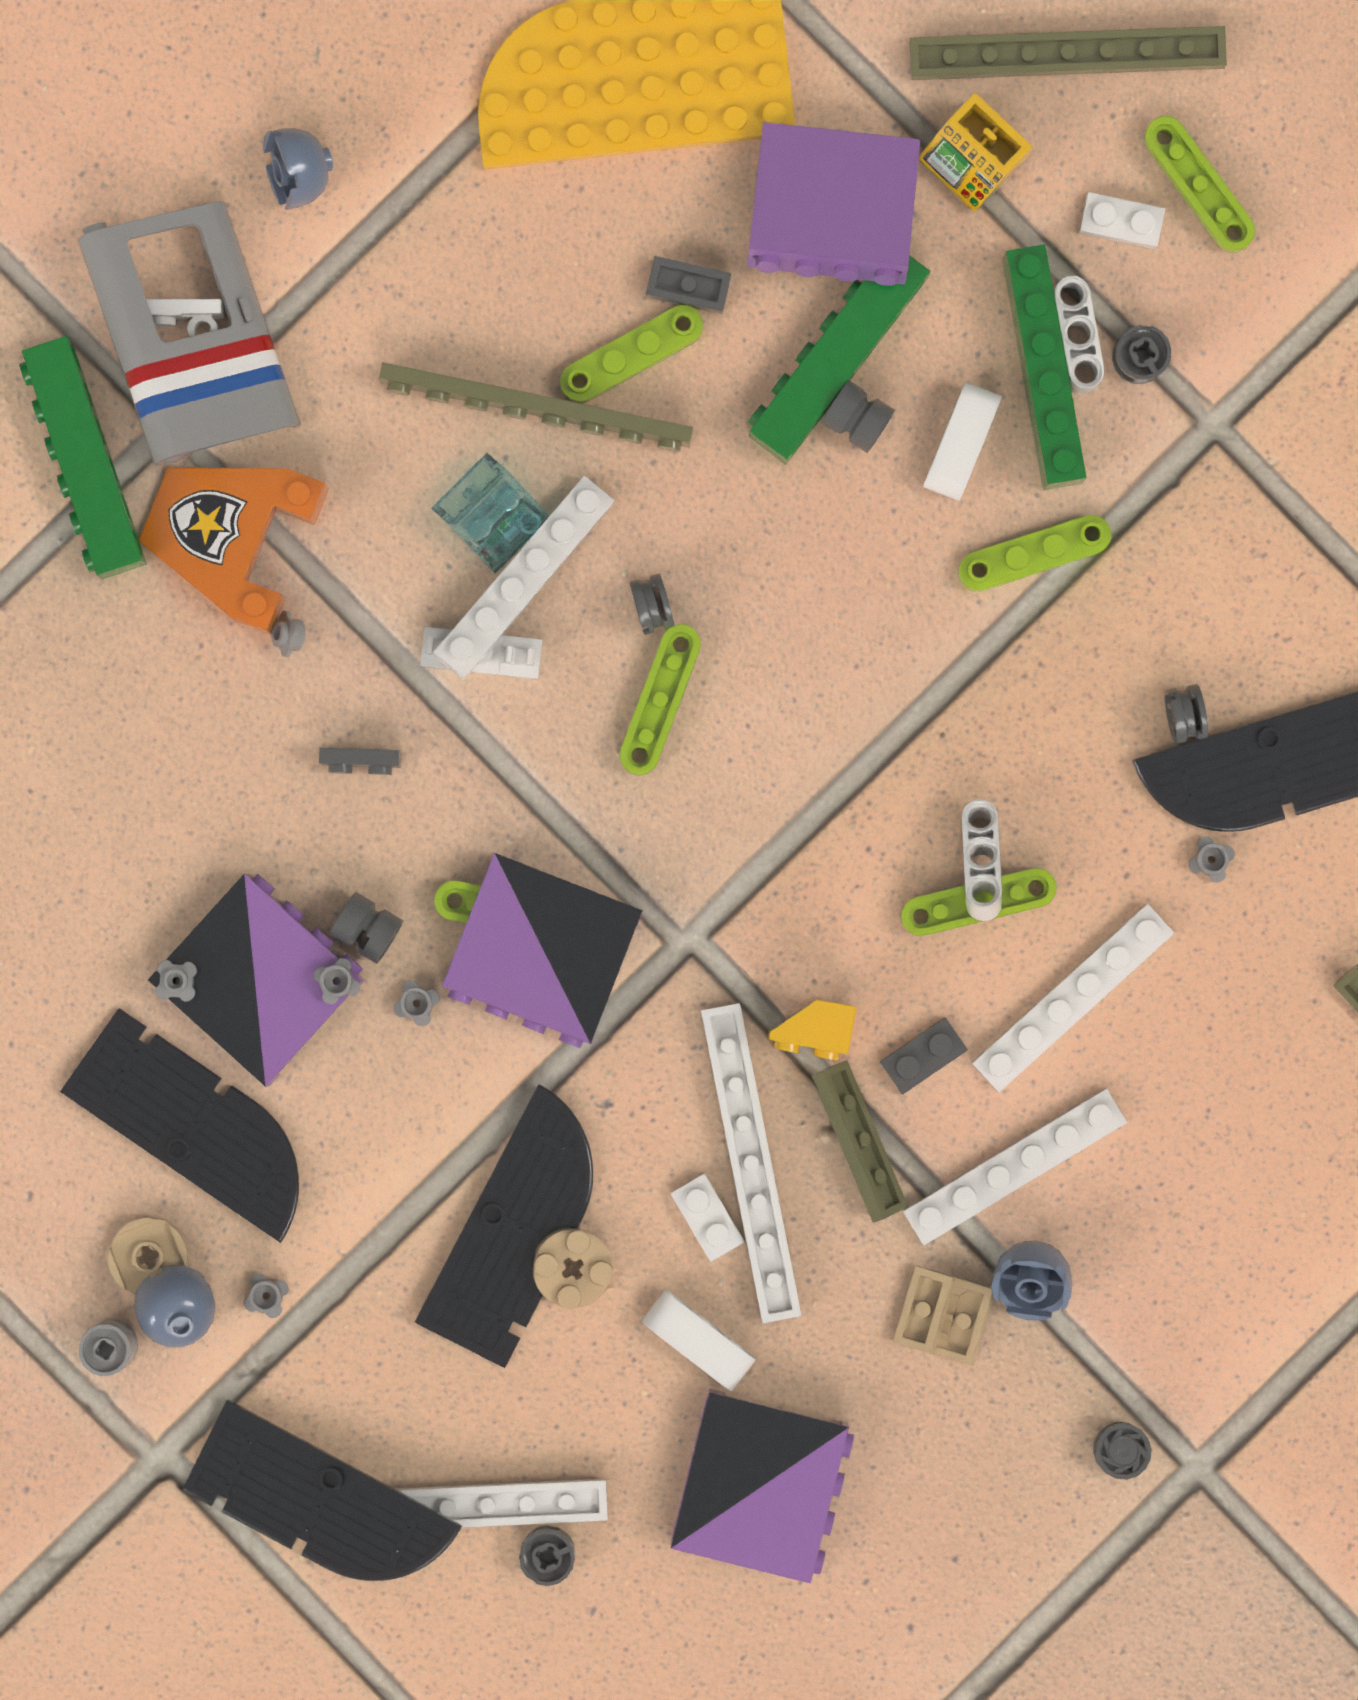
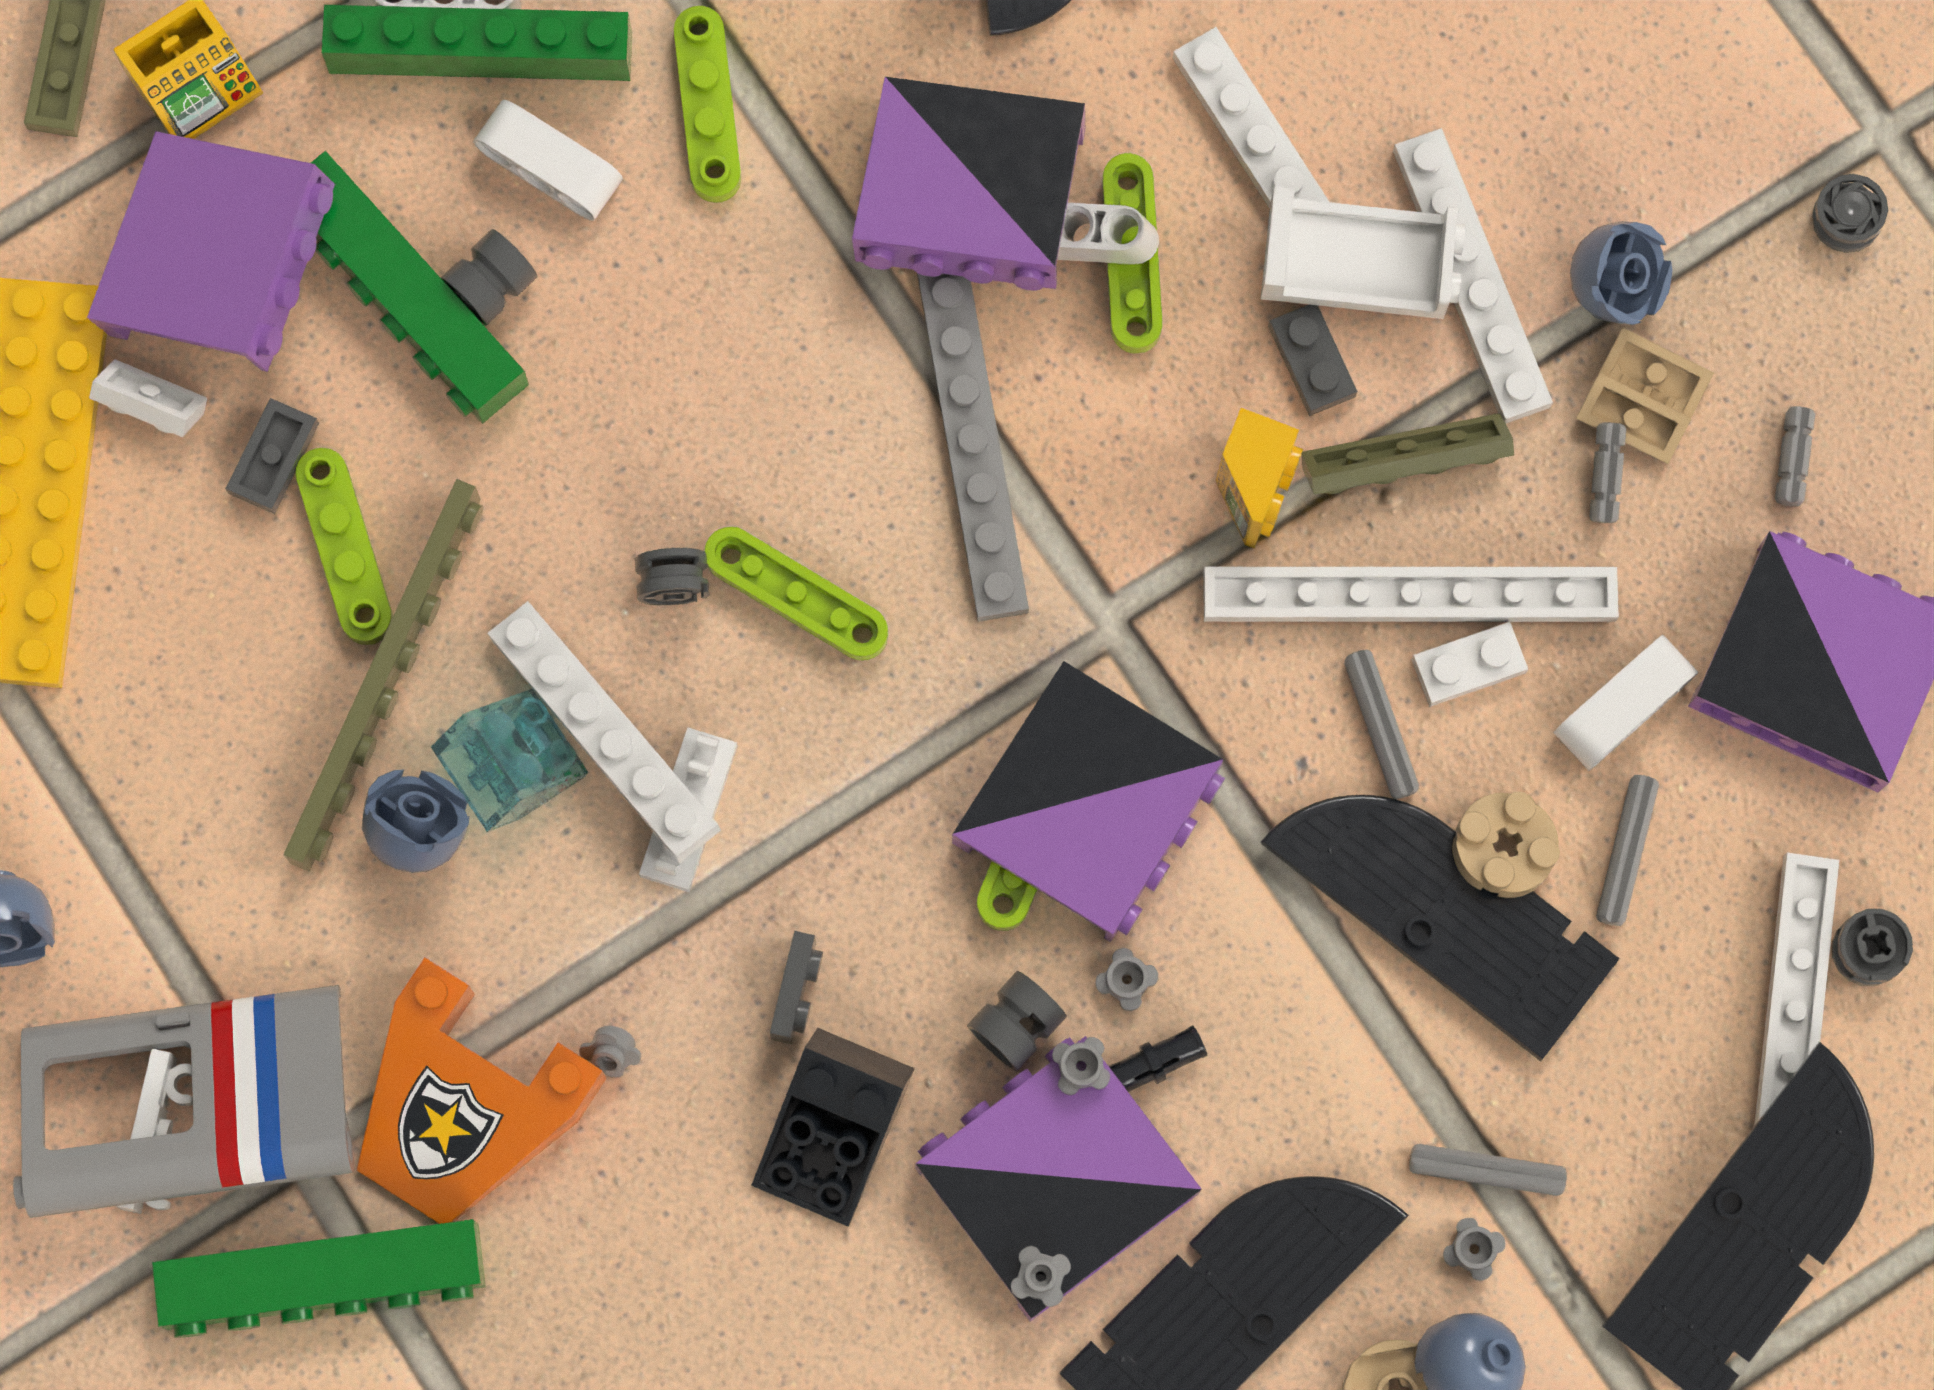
camera: 80 degrees left, 10 degrees down
none -> white plate [89,359,207,437]
none -> sand blue cylinder [362,769,470,873]
none -> black slope [751,1028,915,1227]
none -> panel [852,77,1086,291]
none -> light grey plate [917,273,1029,622]
none -> black pin [1109,1025,1207,1092]
none -> white panel [1261,186,1465,319]
none -> light grey axle [1344,650,1419,799]
none -> light grey axle [1409,1144,1567,1196]
none -> light grey axle [1589,422,1626,523]
none -> light grey axle [1596,775,1659,926]
none -> light grey axle [1775,406,1815,507]

